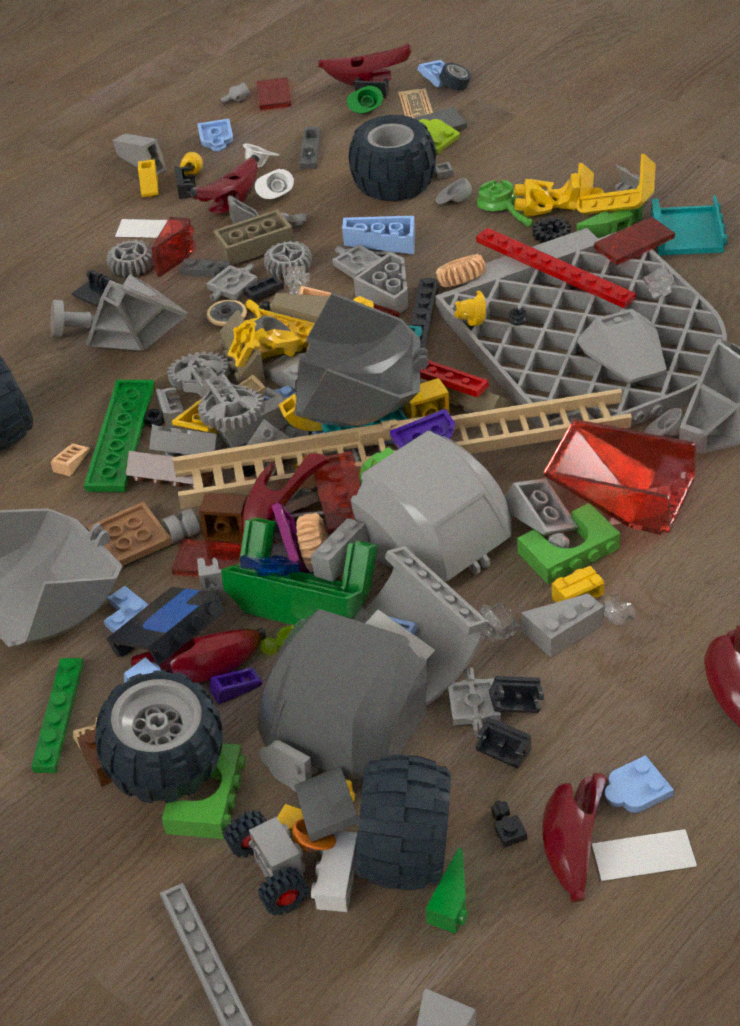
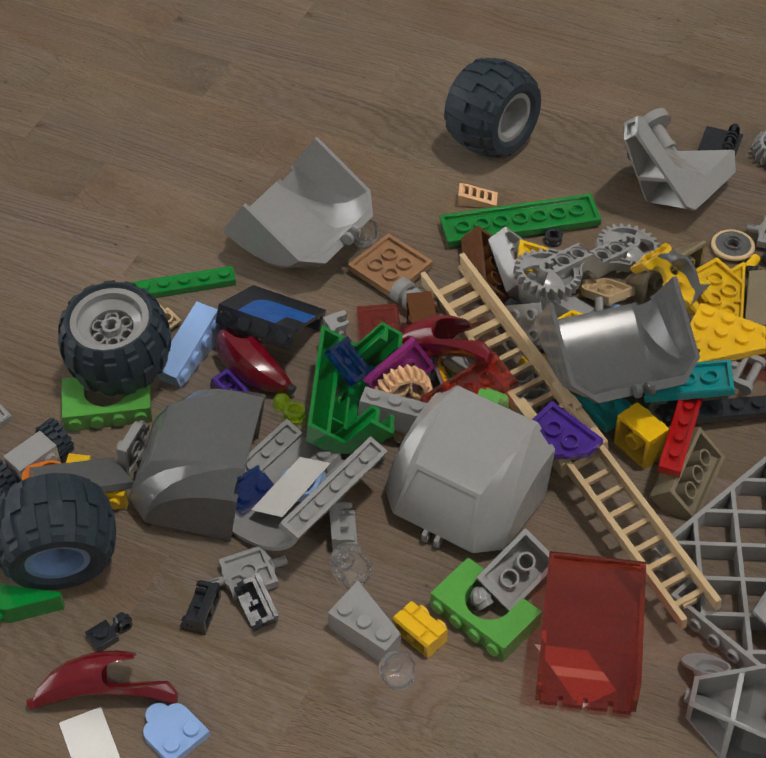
camera: 70 degrees right, 5 degrees up
light blue plate [104,586,148,633] -> none
light grey hinge [156,388,184,428] -> none

